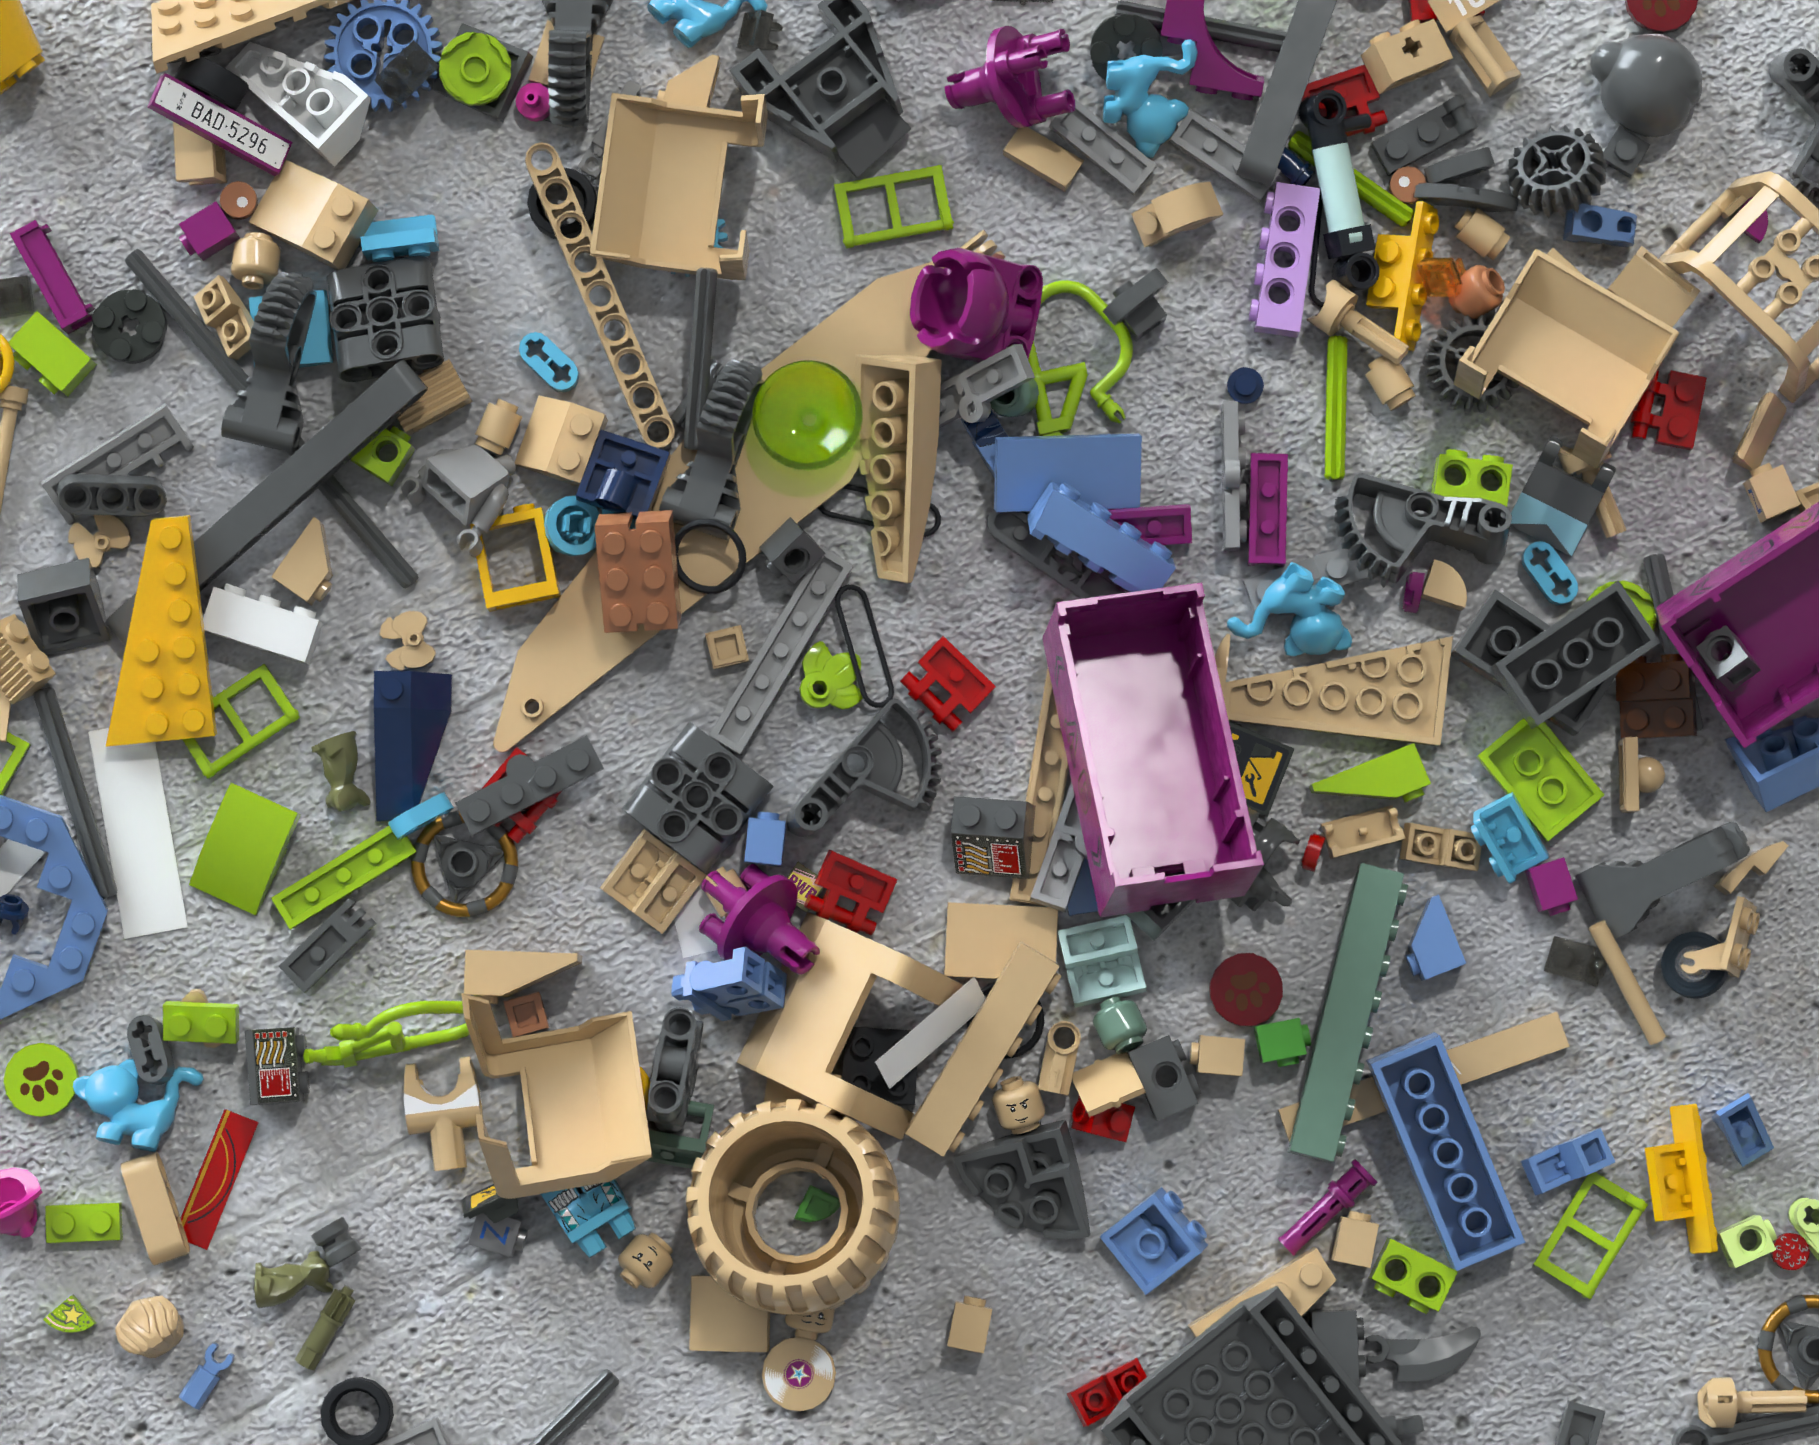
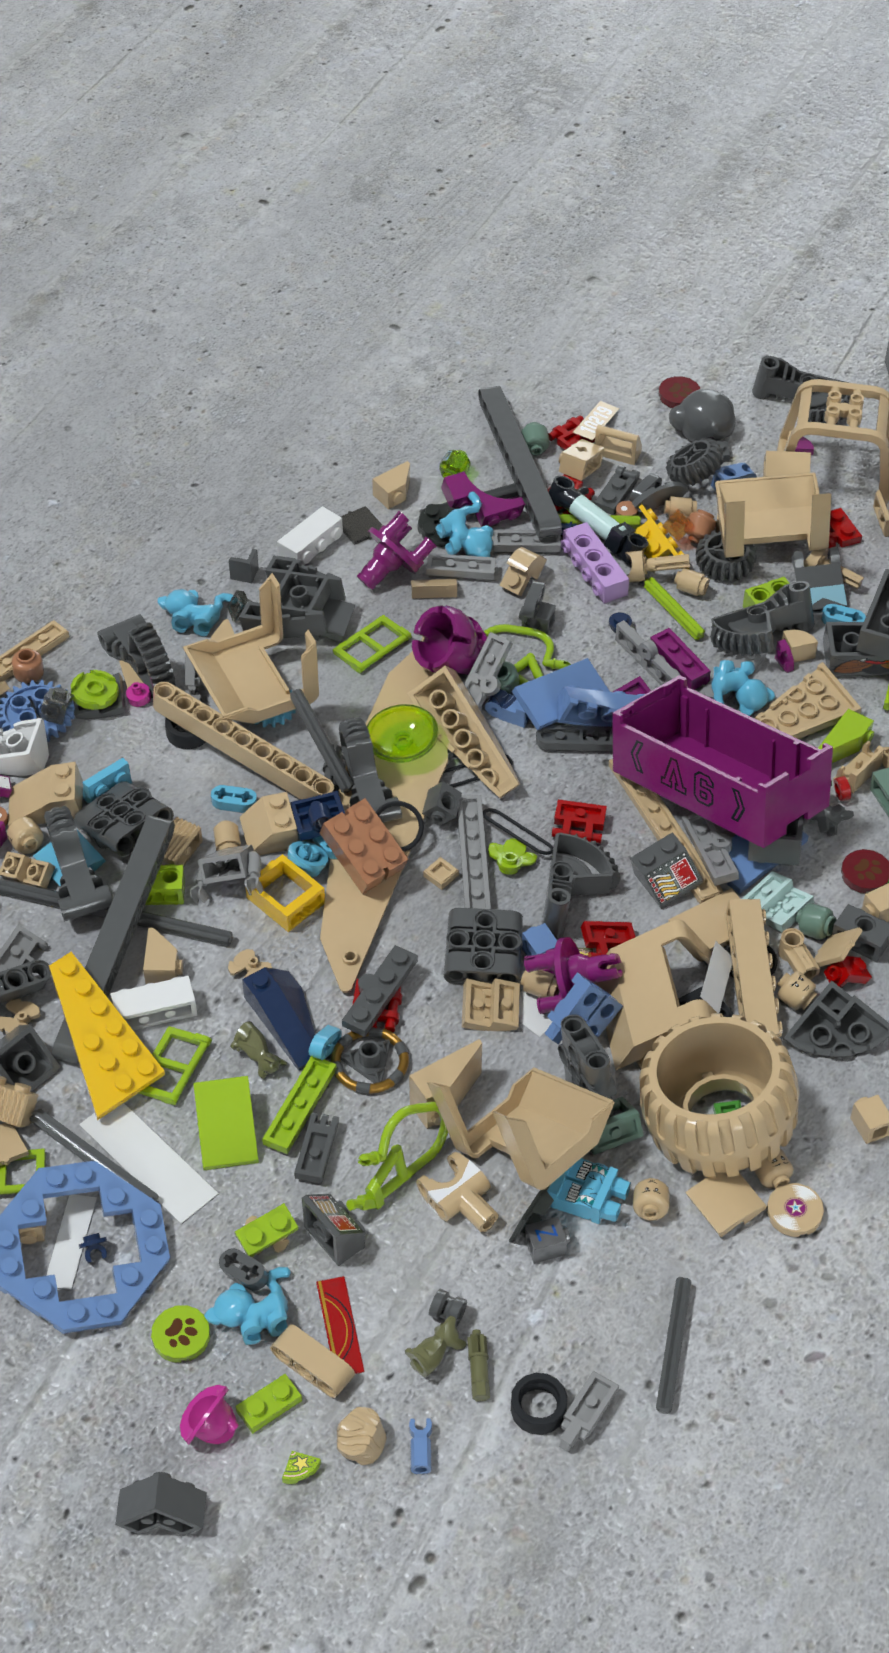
camera: 35 degrees left, 35 degrees down
nougat plate [504,992,550,1037] -> none

